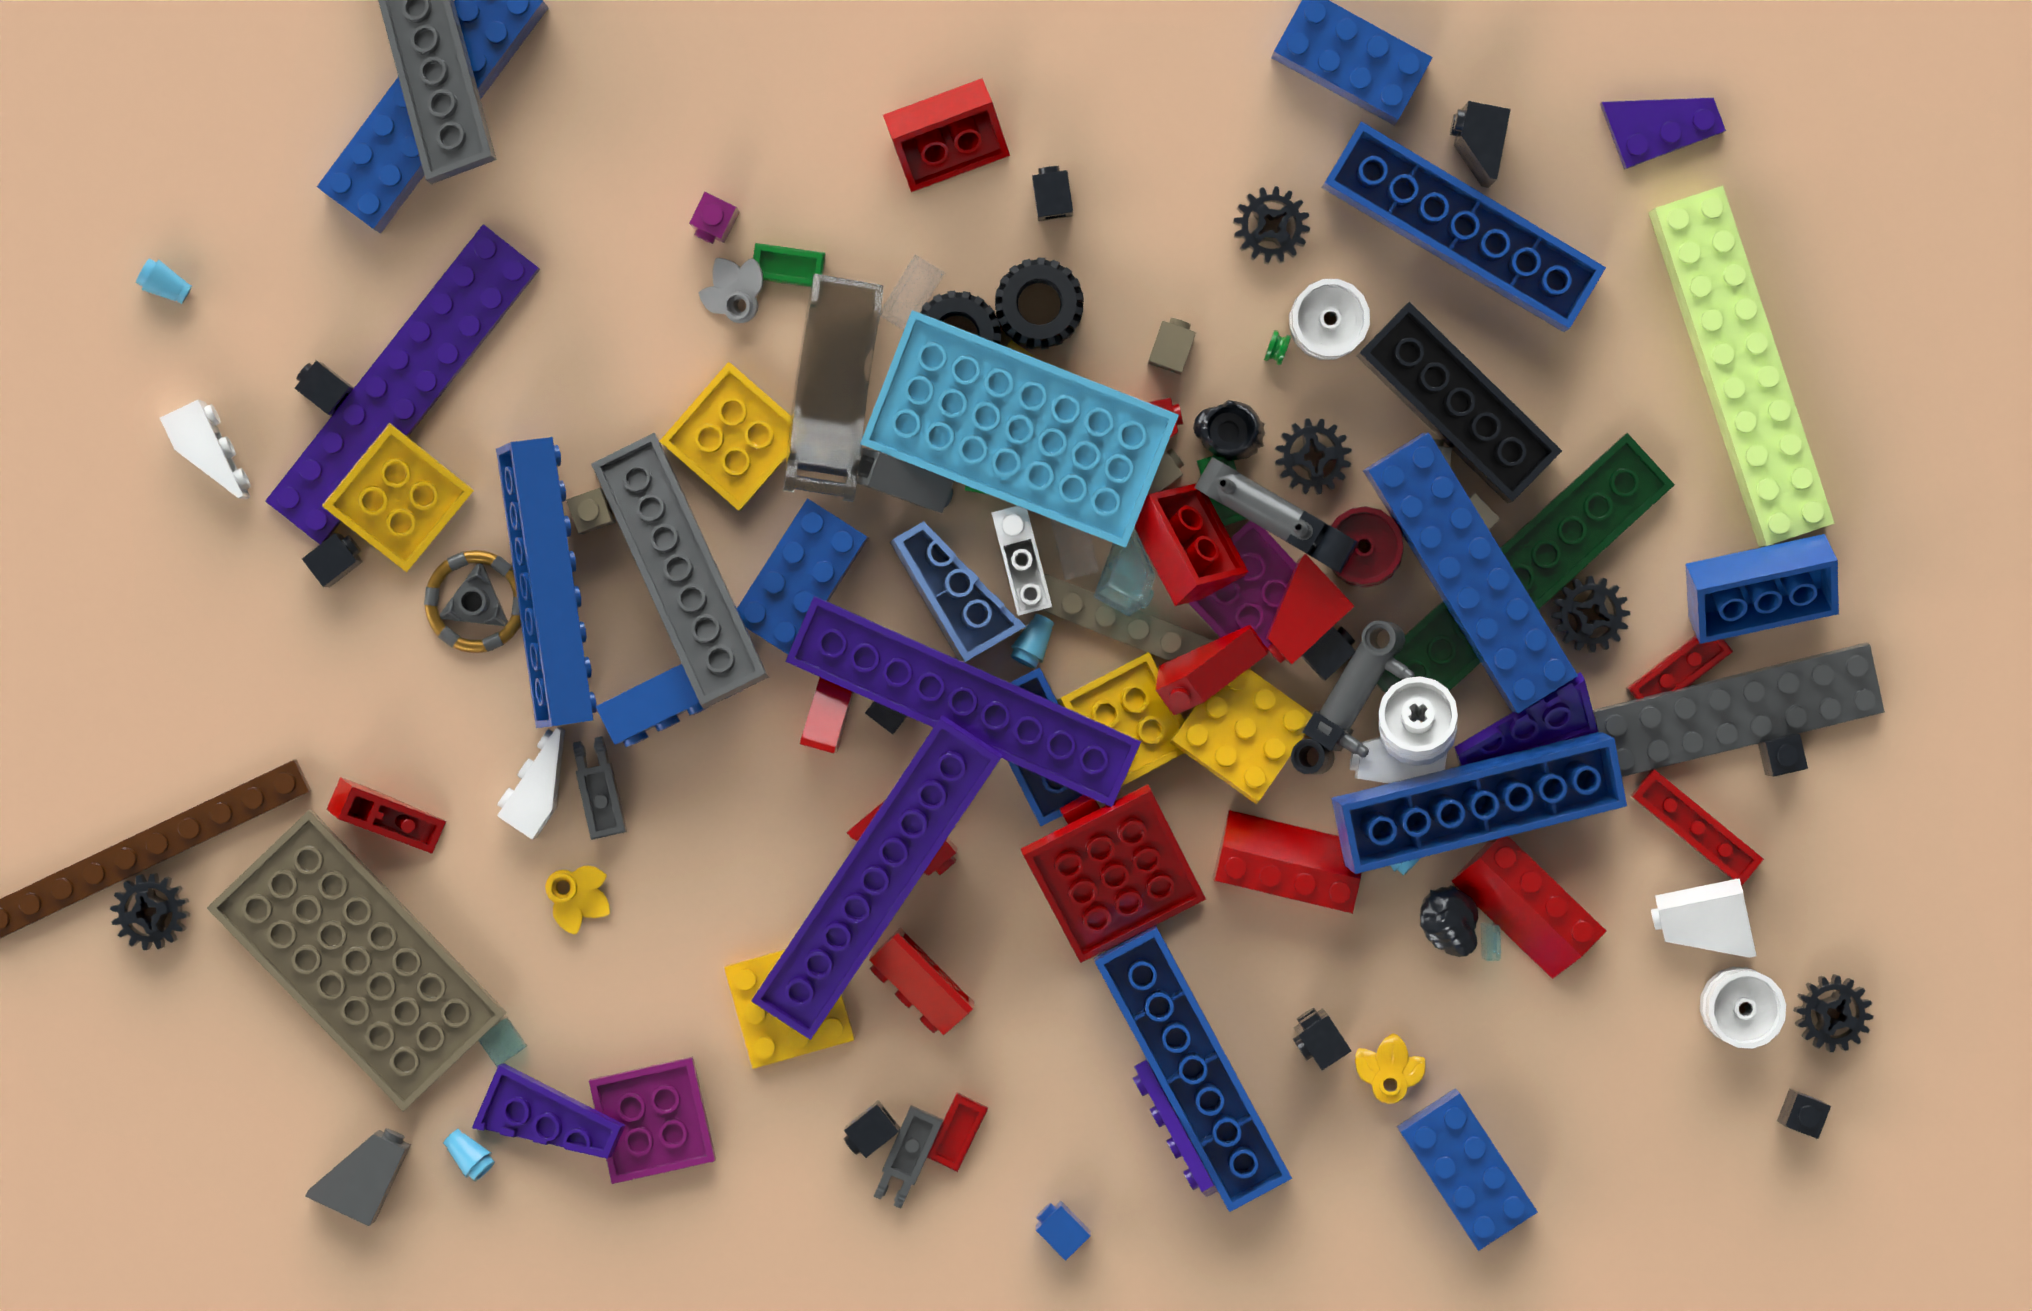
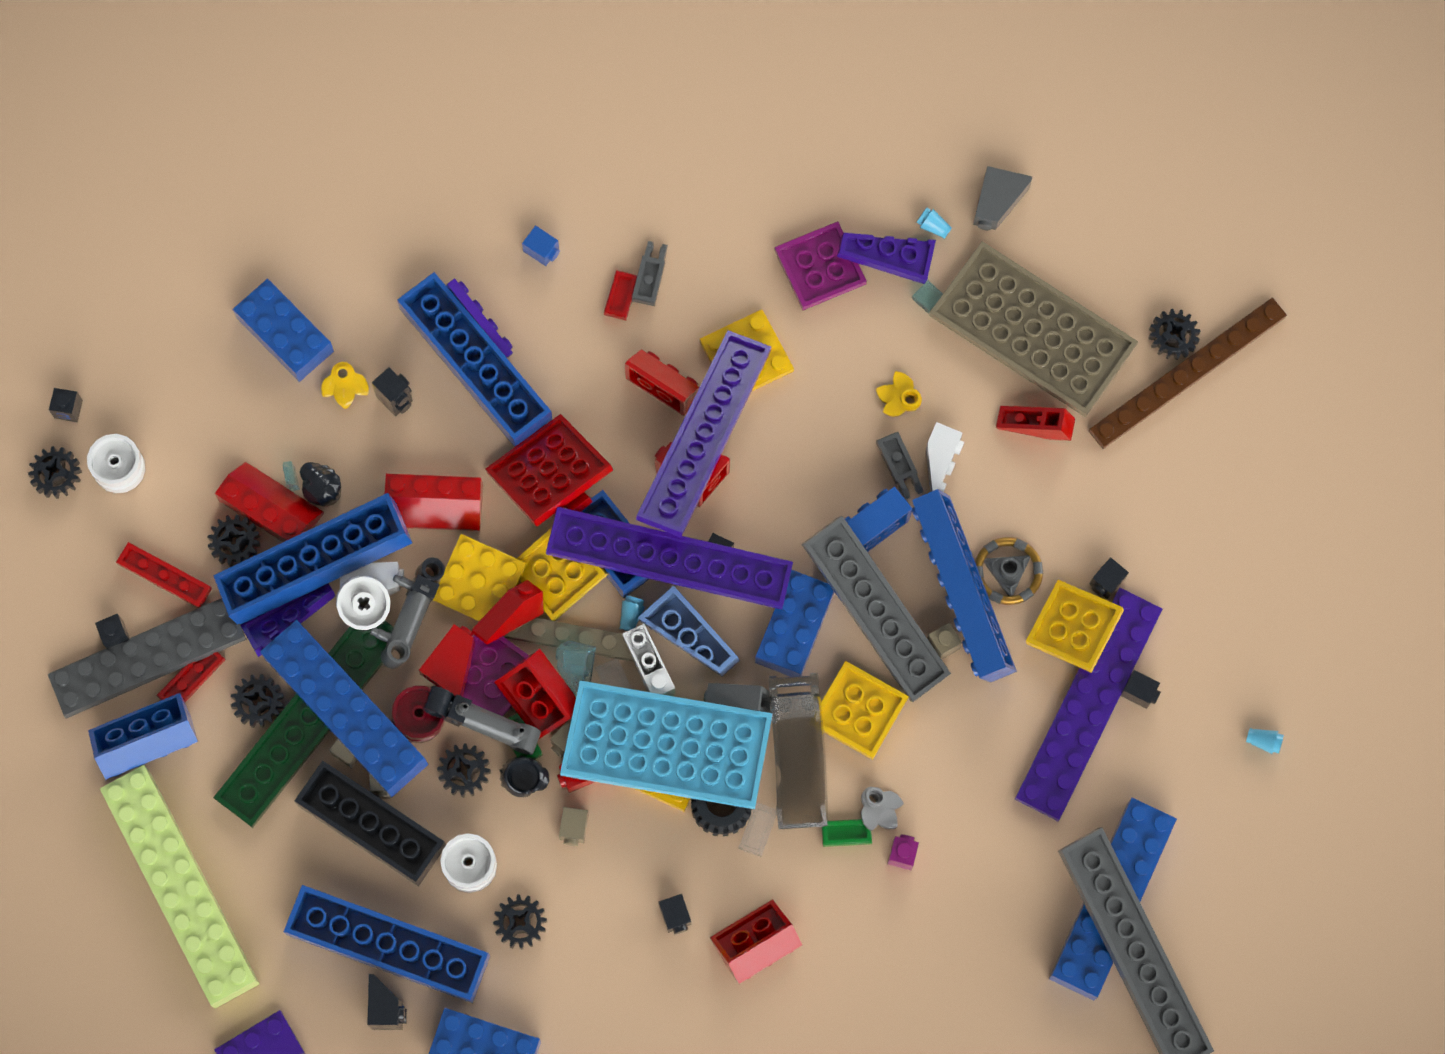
camera: 160 degrees right, 15 degrees down
white slope [160,400,251,499] -> none
slope [800,677,854,754] -> none
black brick [843,1100,900,1158] -> none
black tyre [995,258,1084,350] -> none
green bush [1264,330,1291,366] -> none
black brick [1301,626,1356,681] -> none
white slope [1651,879,1756,958] -> none
none -> black gear [207,514,261,567]

